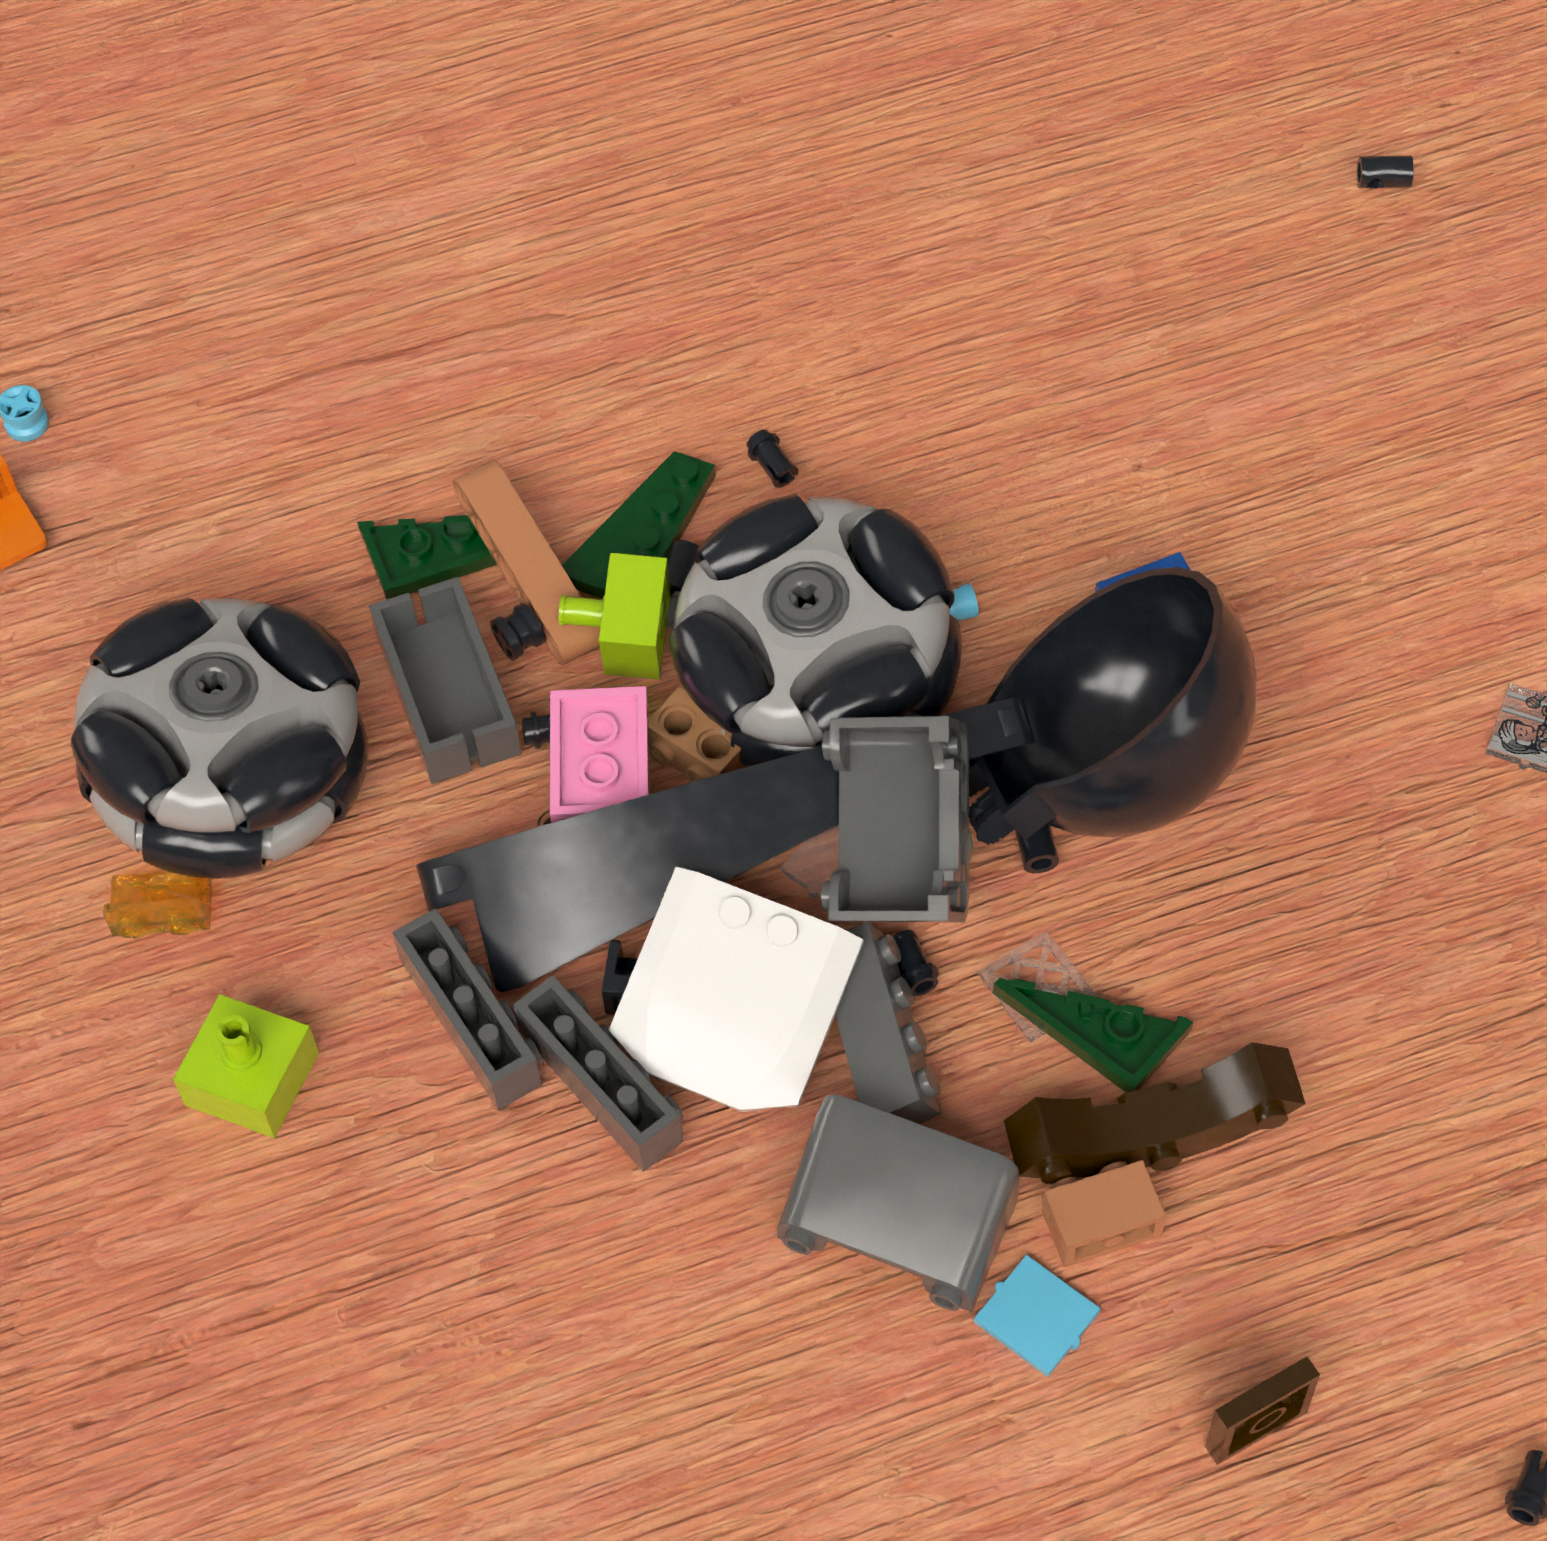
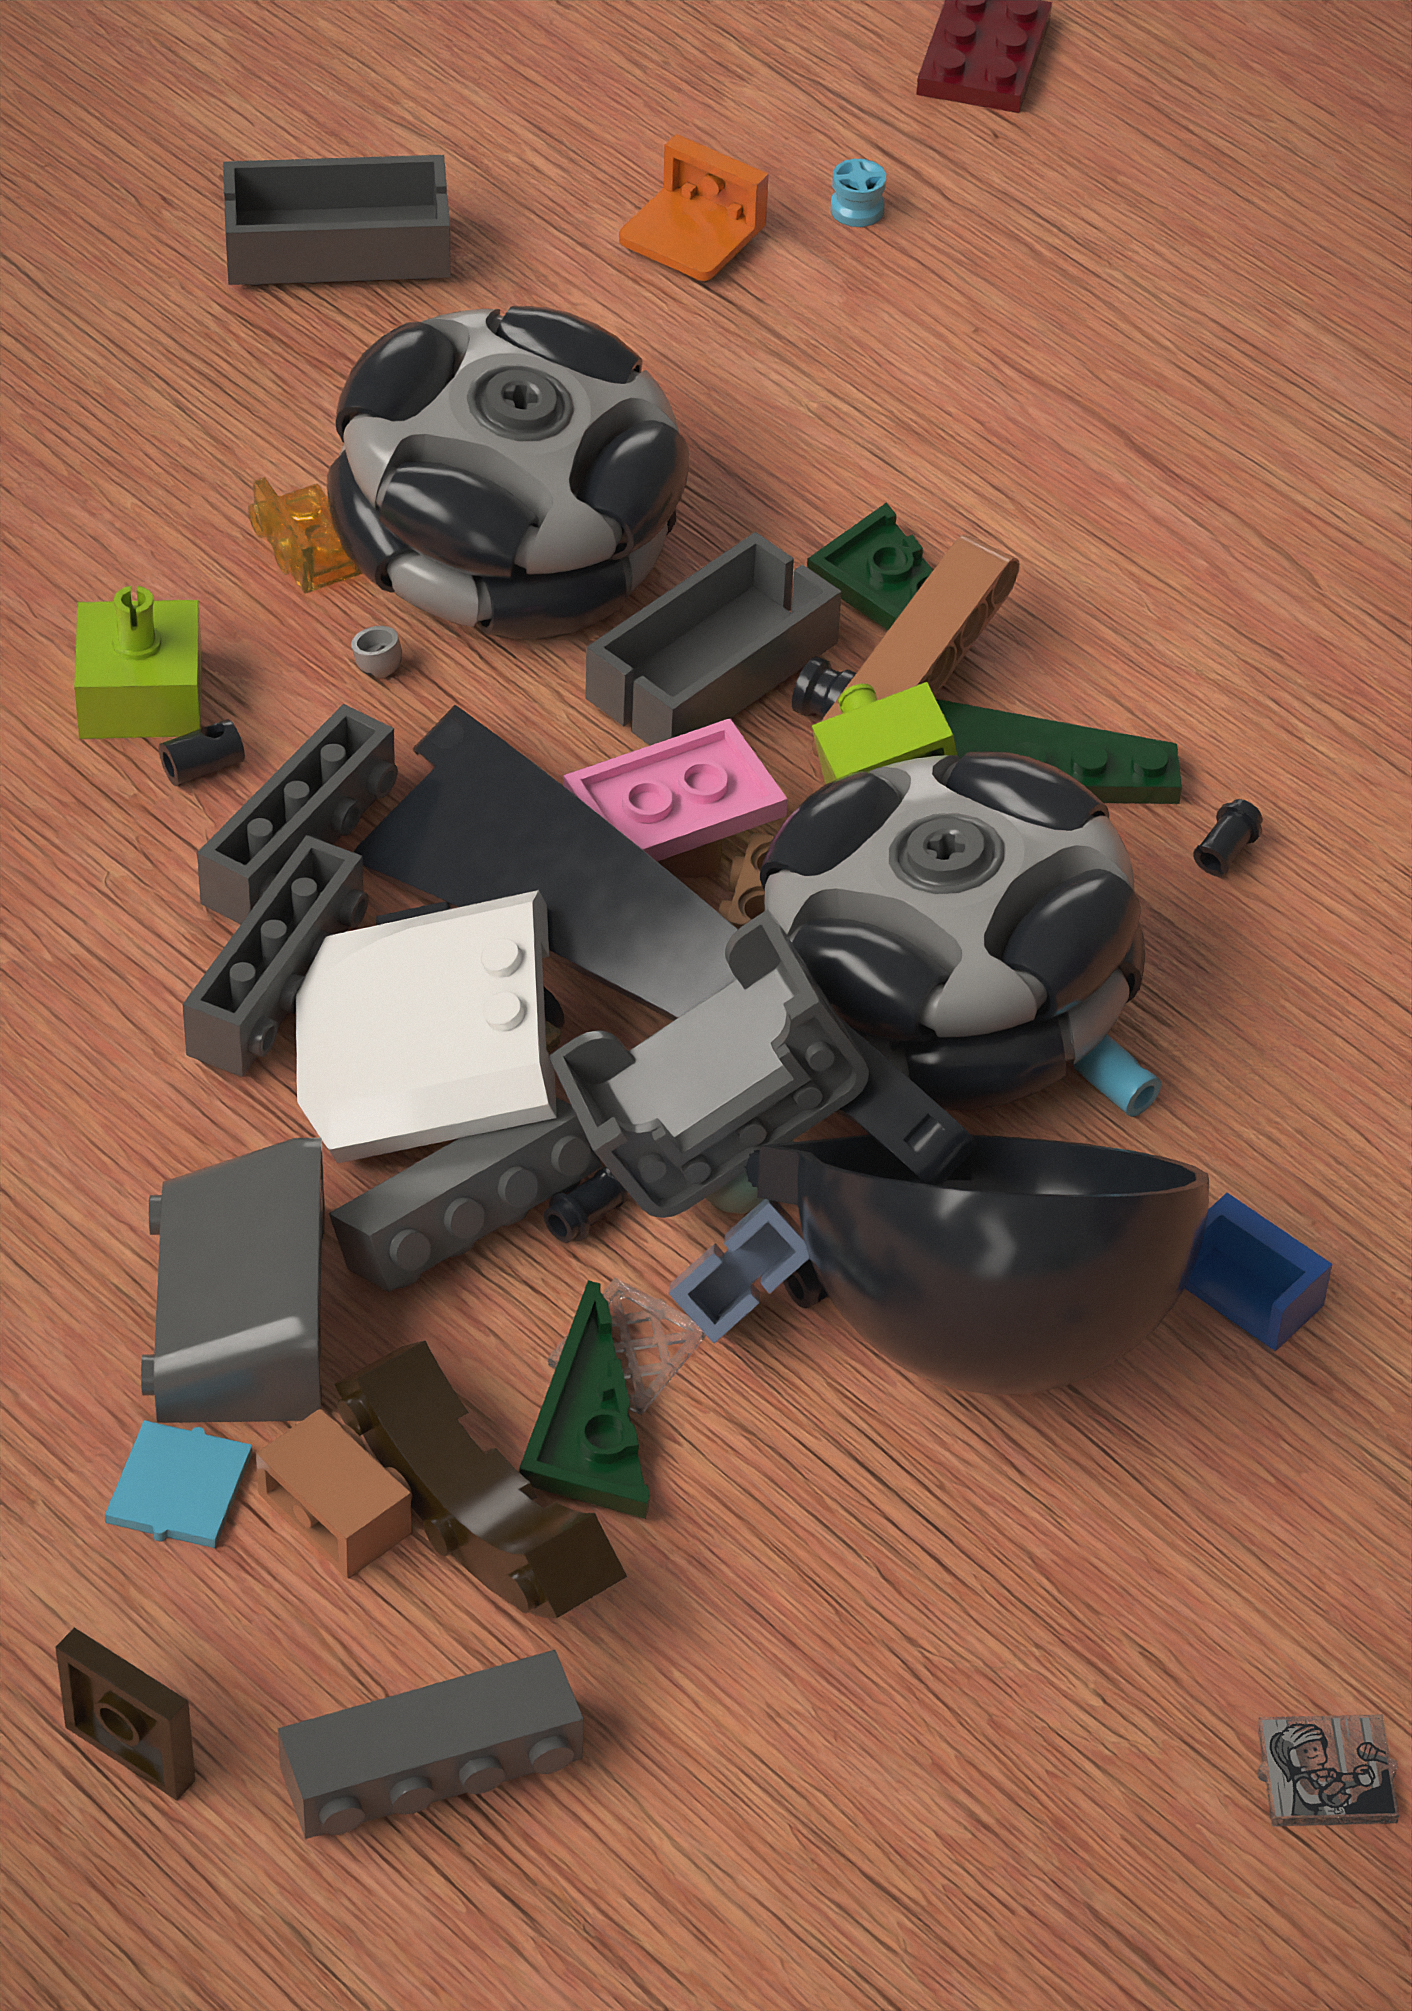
camera: 60 degrees right, 10 degrees down
none -> black piece [159,719,245,786]
none -> dark grey brick [278,1650,584,1839]
none -> light grey hinge [351,626,402,678]
none -> sand blue piece [668,1199,809,1343]

